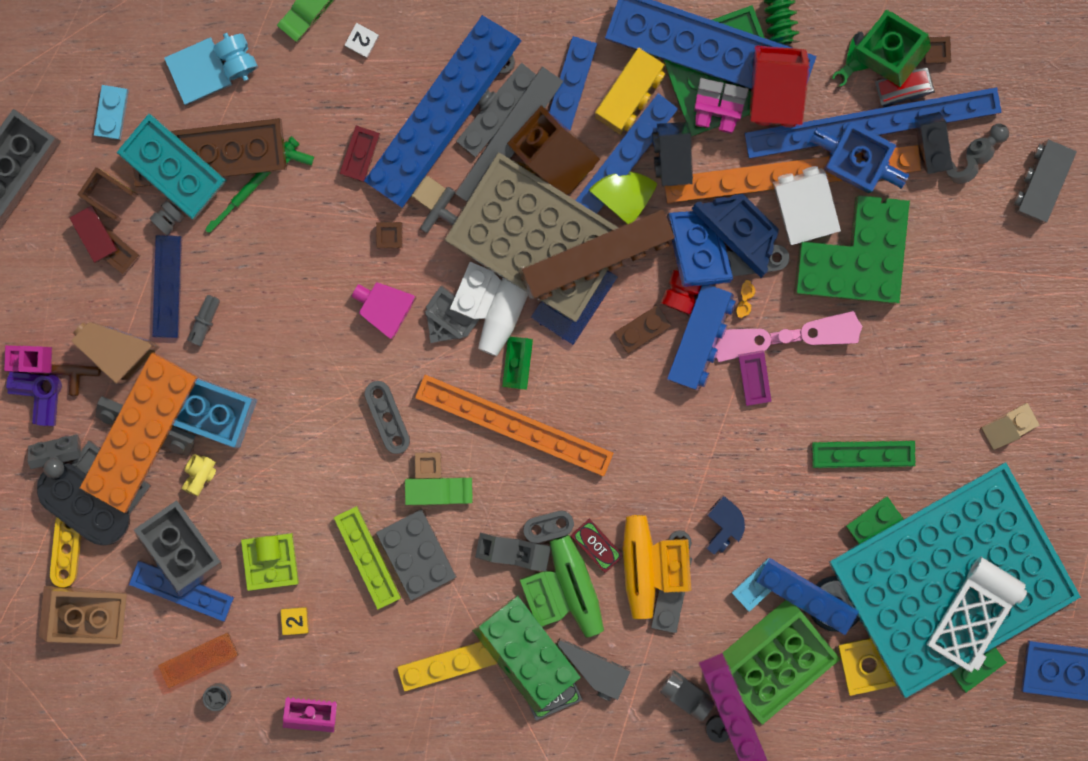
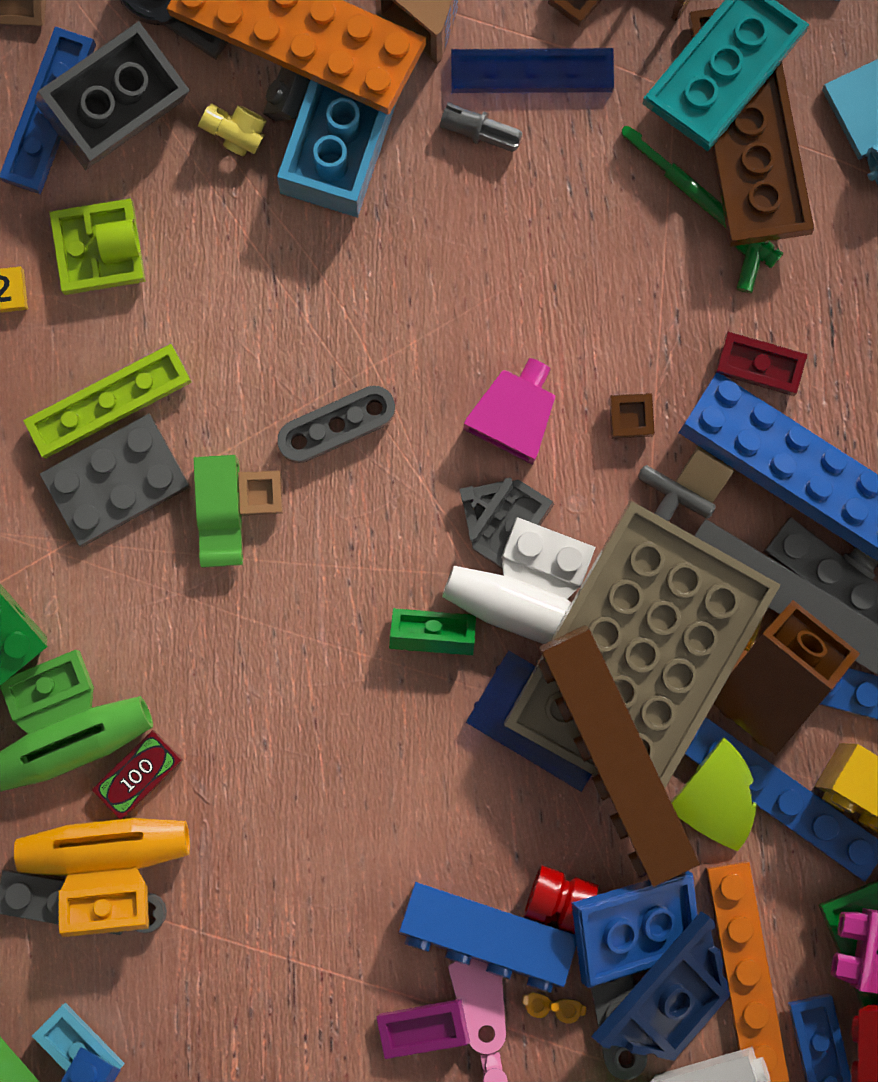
camera: 90 degrees right, 5 degrees down
dark grey wheel [149,200,185,235] -> none
orange plate [415,374,614,476] -> none
dark grey brick [475,532,551,571] -> none
dark grey plate [524,510,574,543] -> none
reddish brown plate [614,305,671,354] -> none
black brick [652,122,693,186] -> none
dark blue brick [705,495,745,555] -> none

